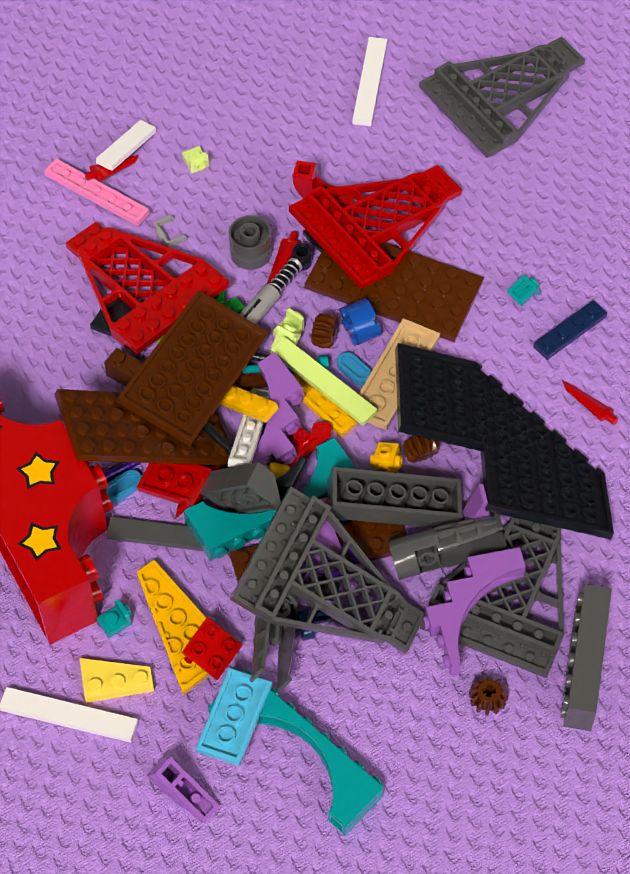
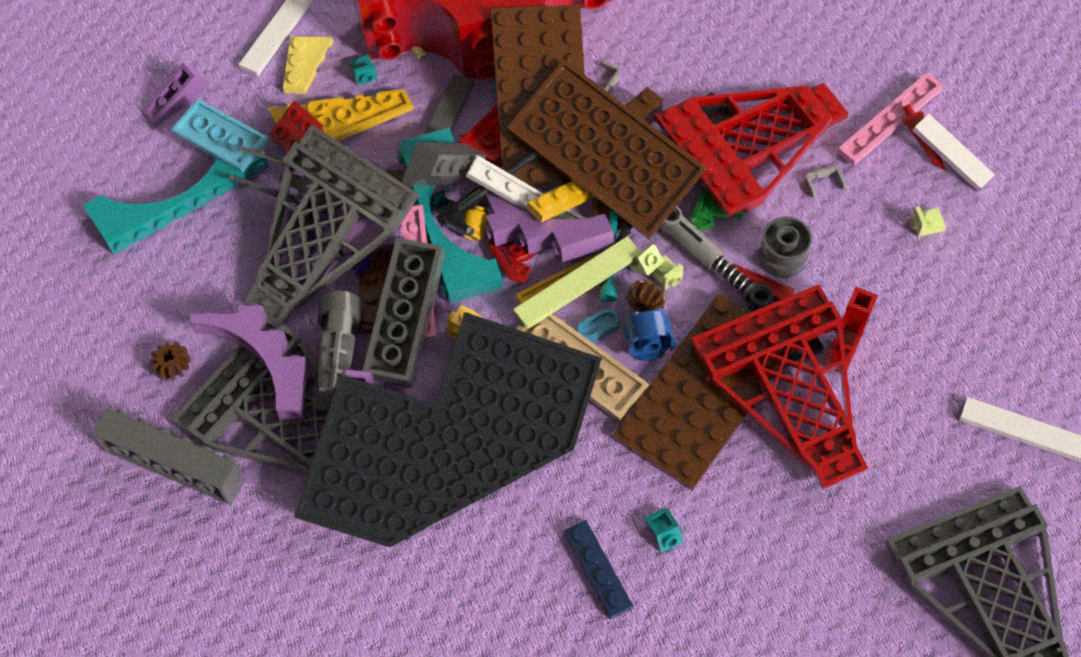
camera: 105 degrees right, 5 degrees up
red bar [561,379,618,425] -> none

